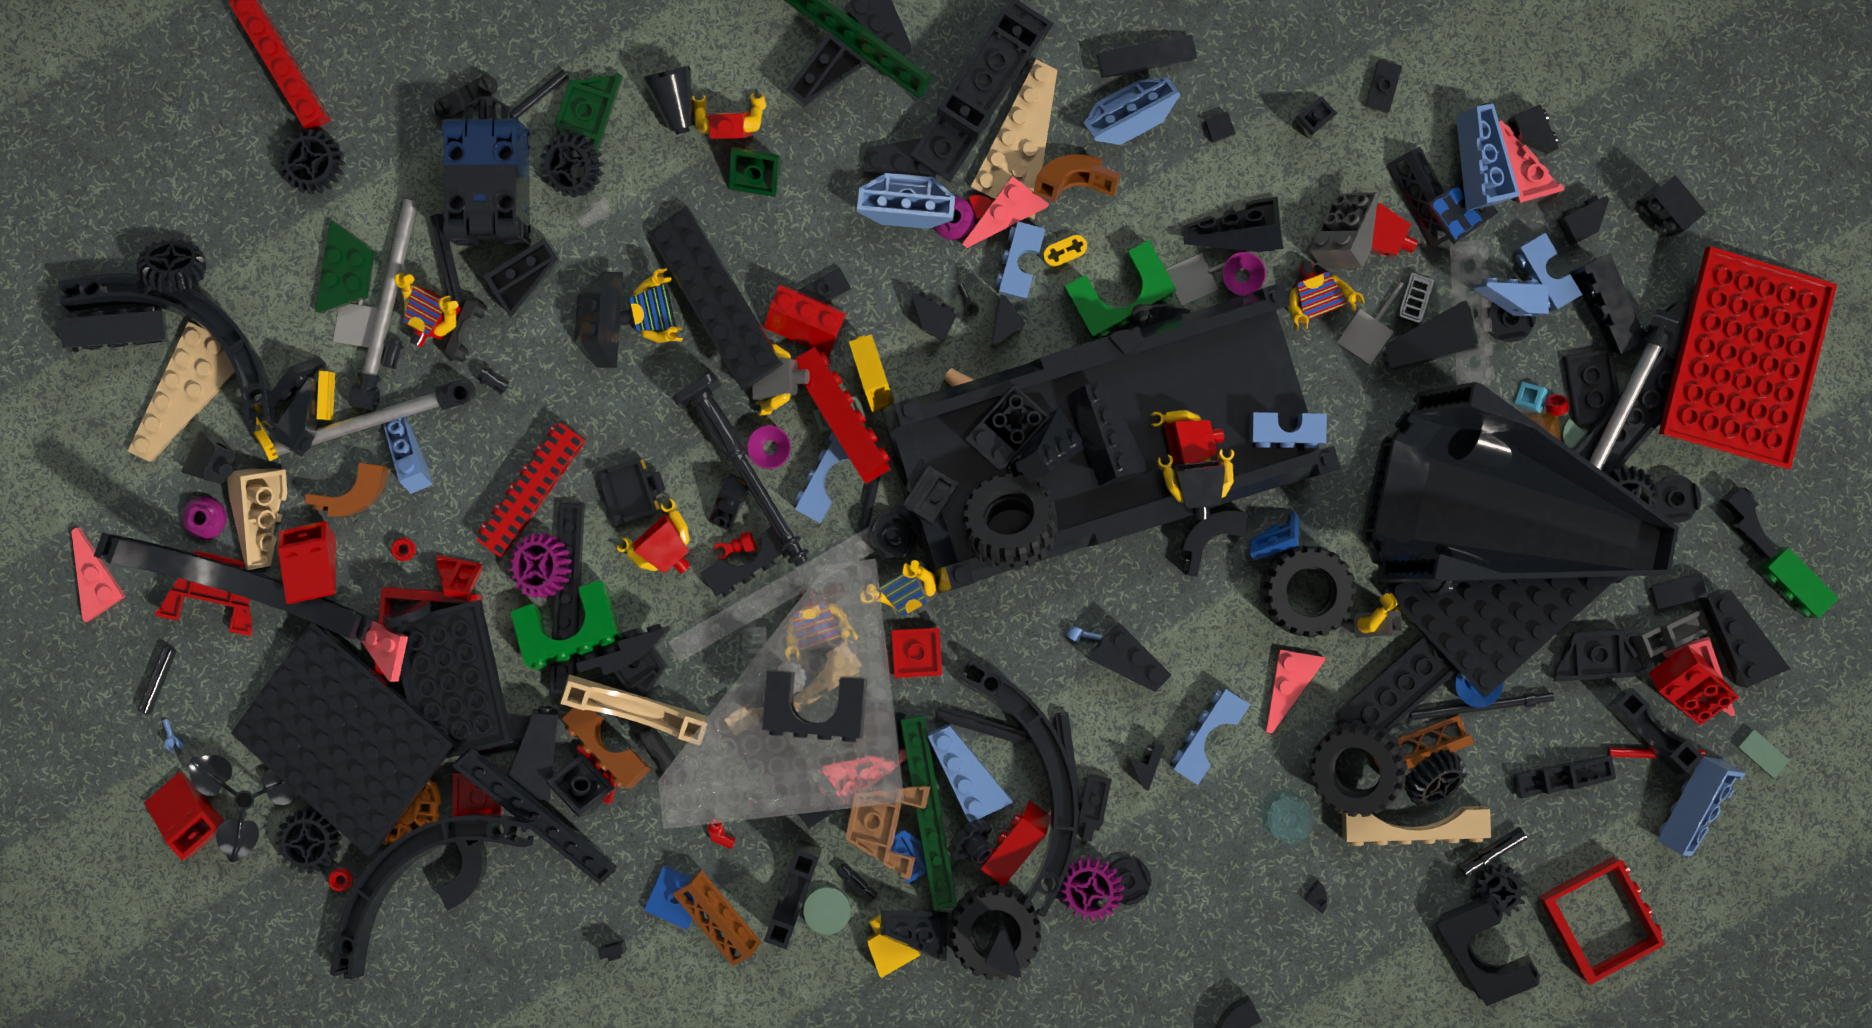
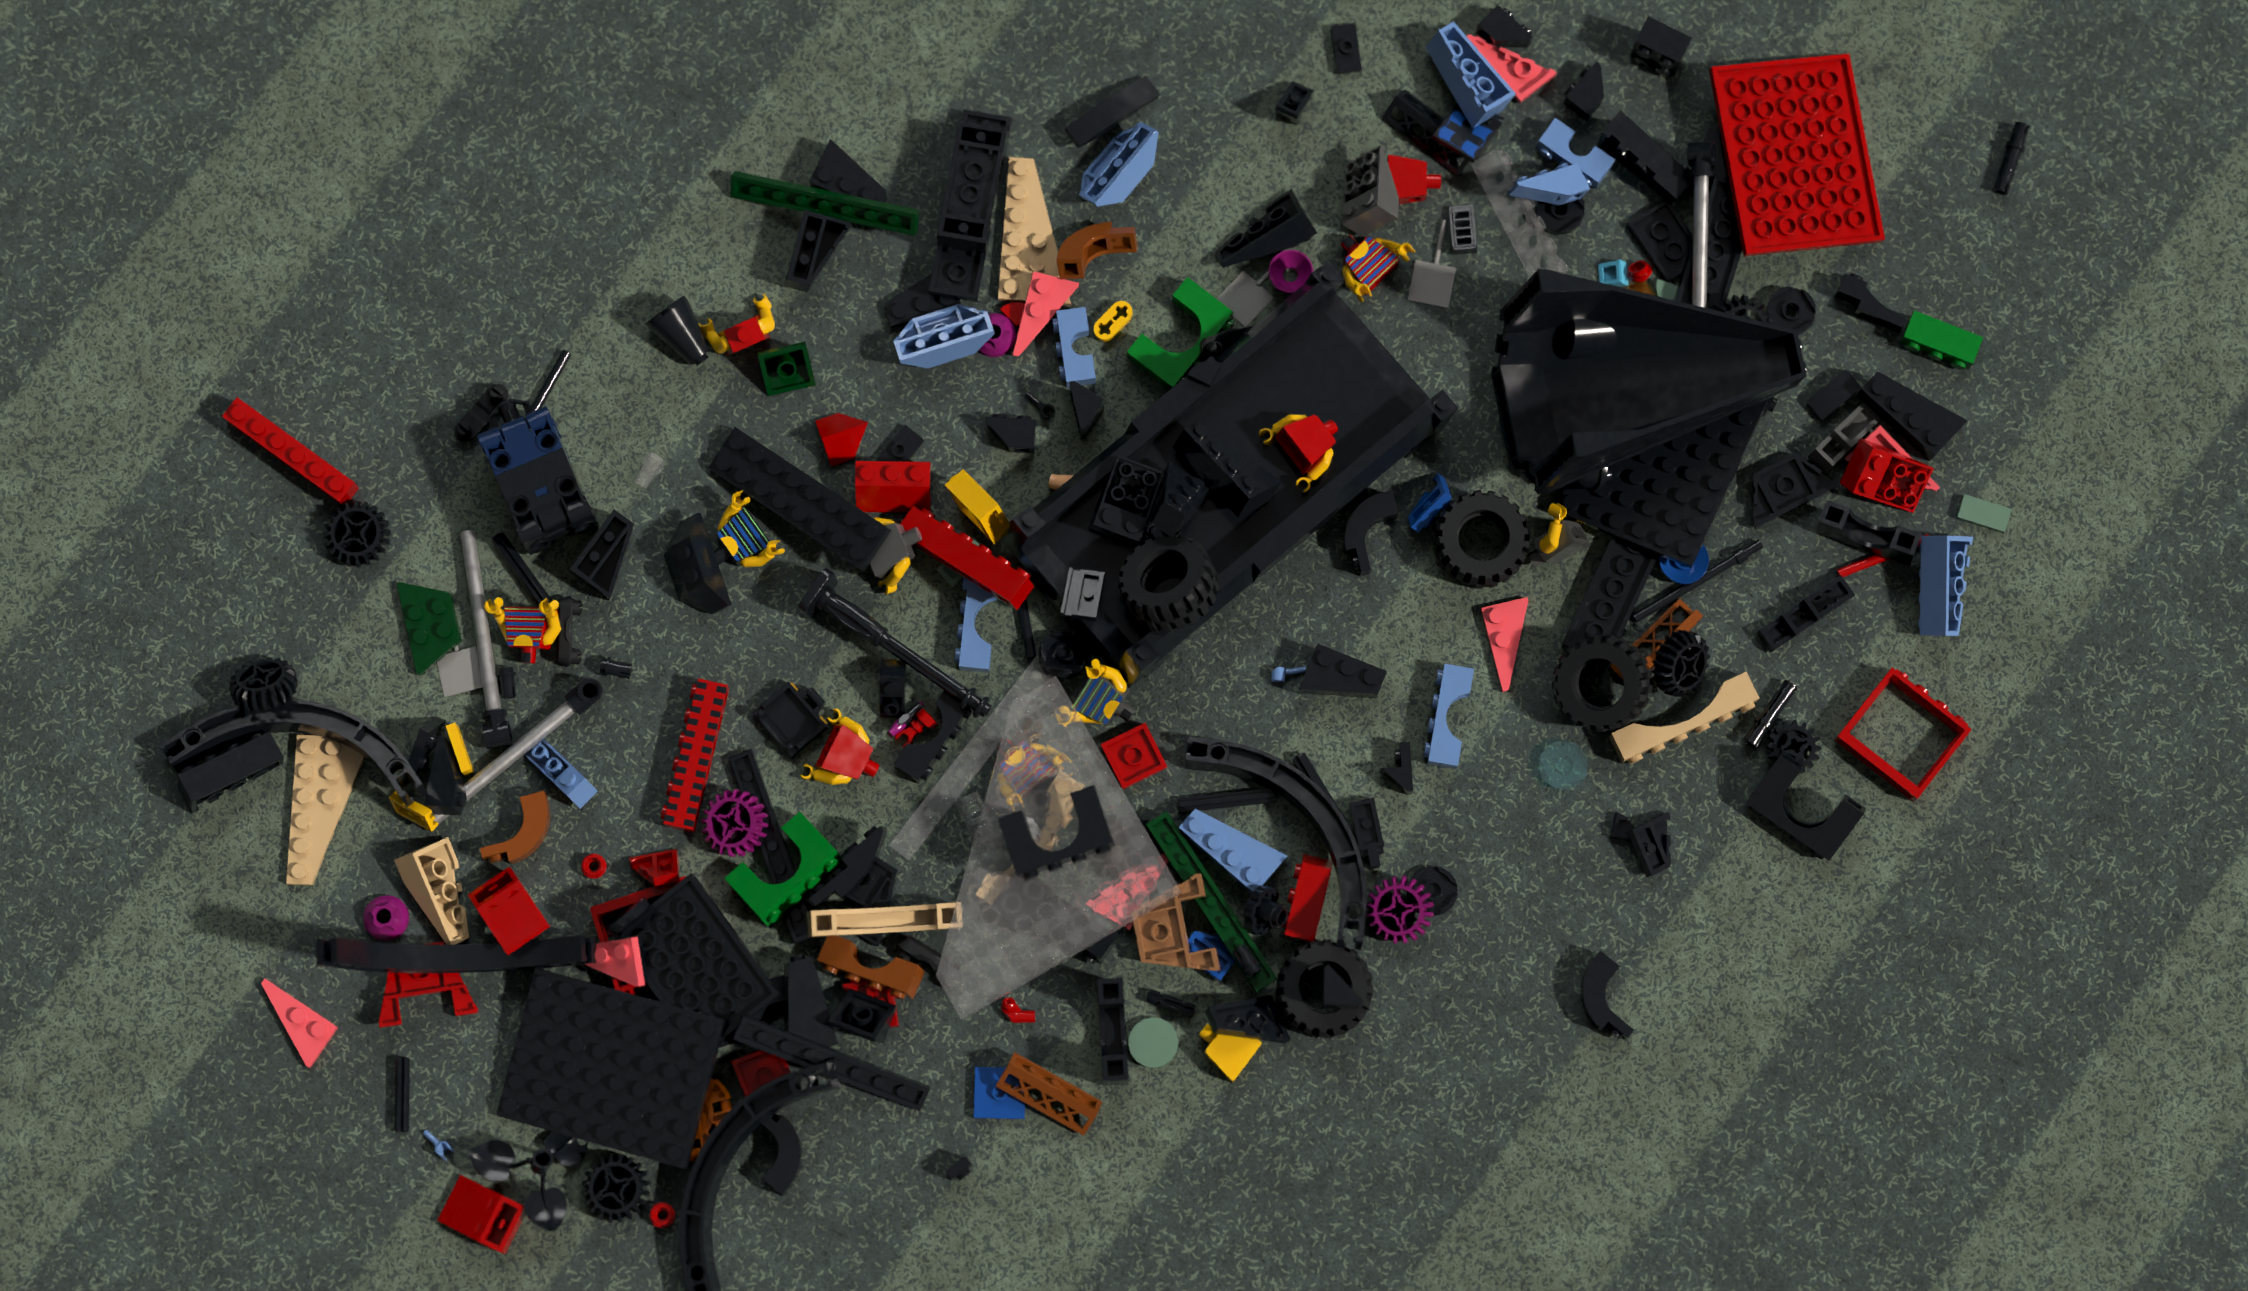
camera: 20 degrees left, 10 degrees down
black torso [181,431,235,484] -> none
black gear [540,131,605,198] -> none
dark green wing [554,73,623,153] -> none
magenta piece [747,425,791,469] -> none
black torso [1158,449,1234,520] -> none
black tile [1204,111,1236,143] -> none
medium blue arch [1249,412,1327,449] -> none
black slope [1383,300,1480,370] -> none
none -> red slope [815,413,868,467]
none -> piece [887,701,924,738]
none -> black pin [1232,944,1261,978]
none -> black wing [1627,812,1671,877]

